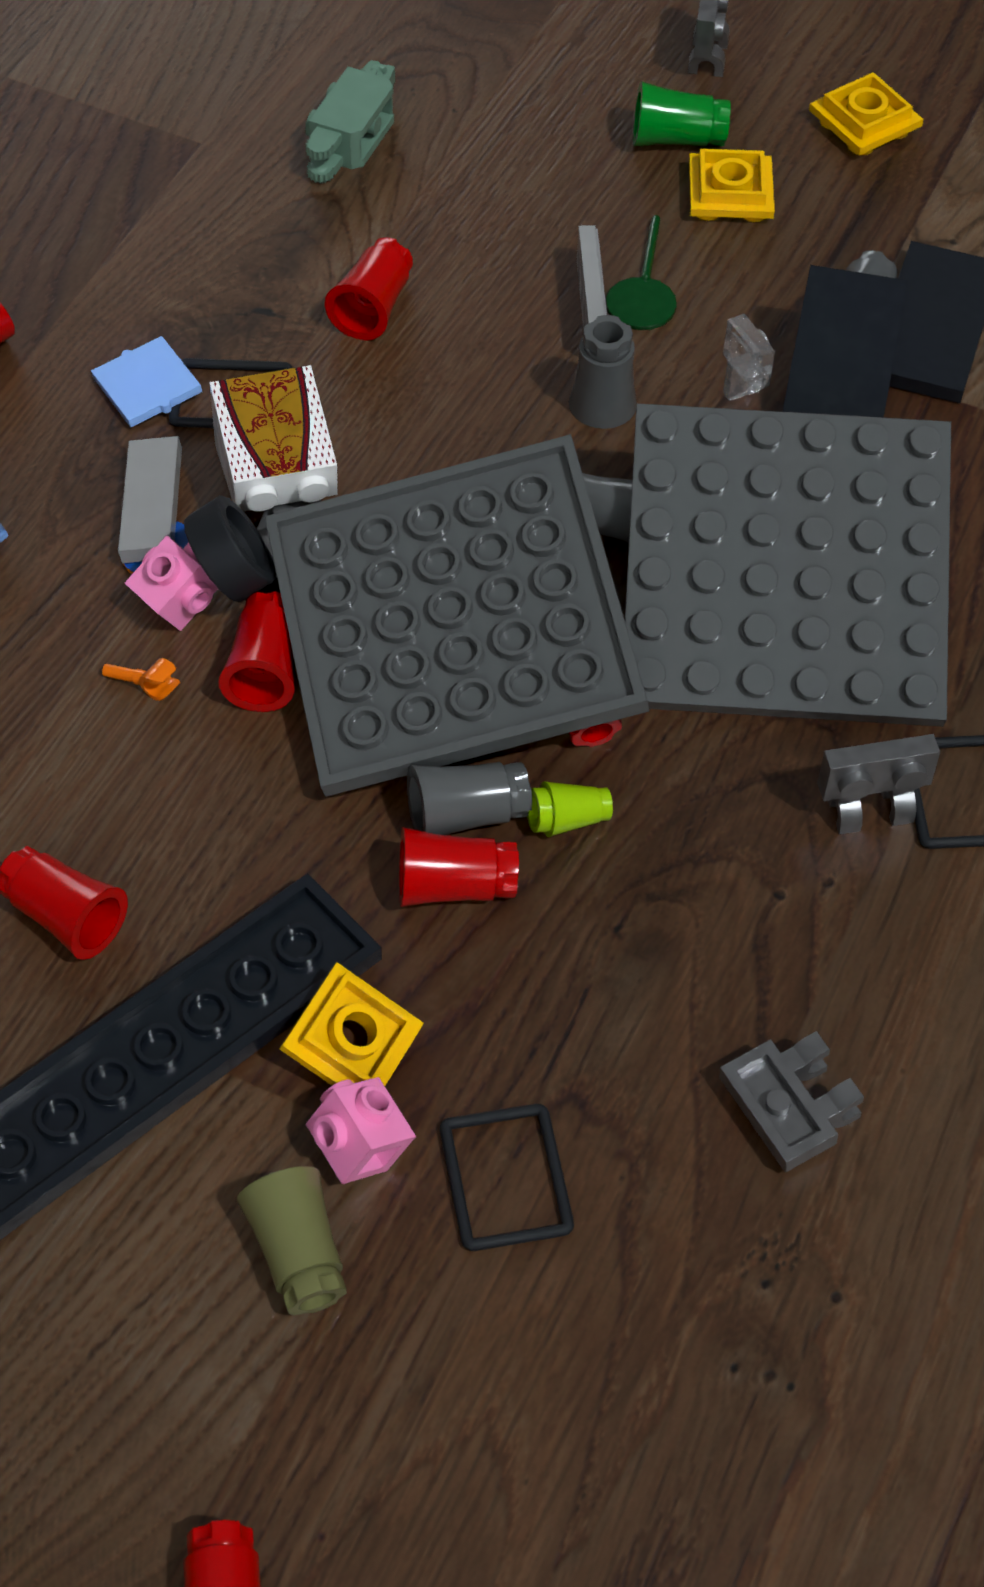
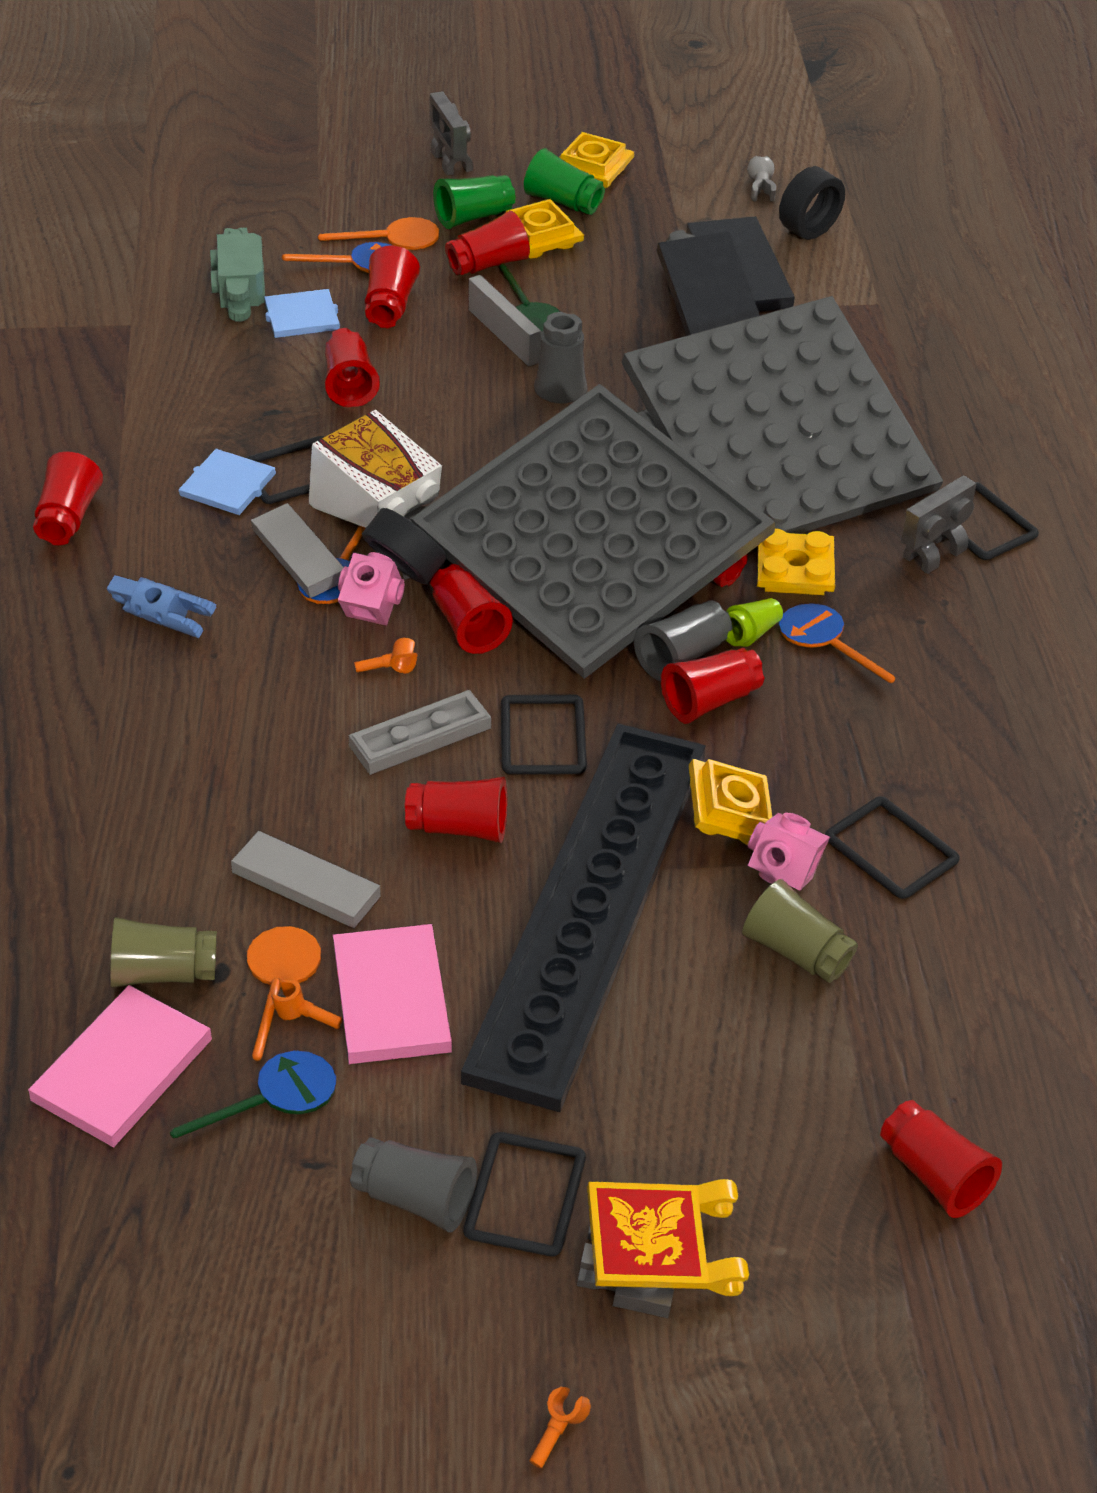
camera: 30 degrees left, 10 degrees down
flat silver plate [719,1031,864,1173] -> none
clear bracket [723,314,775,401] -> none
none -> light blue piece [264,289,340,338]
none -> piece [282,242,390,273]
none -> orange piece [318,217,439,250]
none -> light grey tile [349,690,491,775]
none -> red plant [365,245,420,328]
none -> red plant [445,210,530,275]
none -> black piece [501,695,587,774]
none -> green plant [523,148,605,215]
none -> yellow piece [757,528,835,595]
none -> blue piece [779,603,895,683]

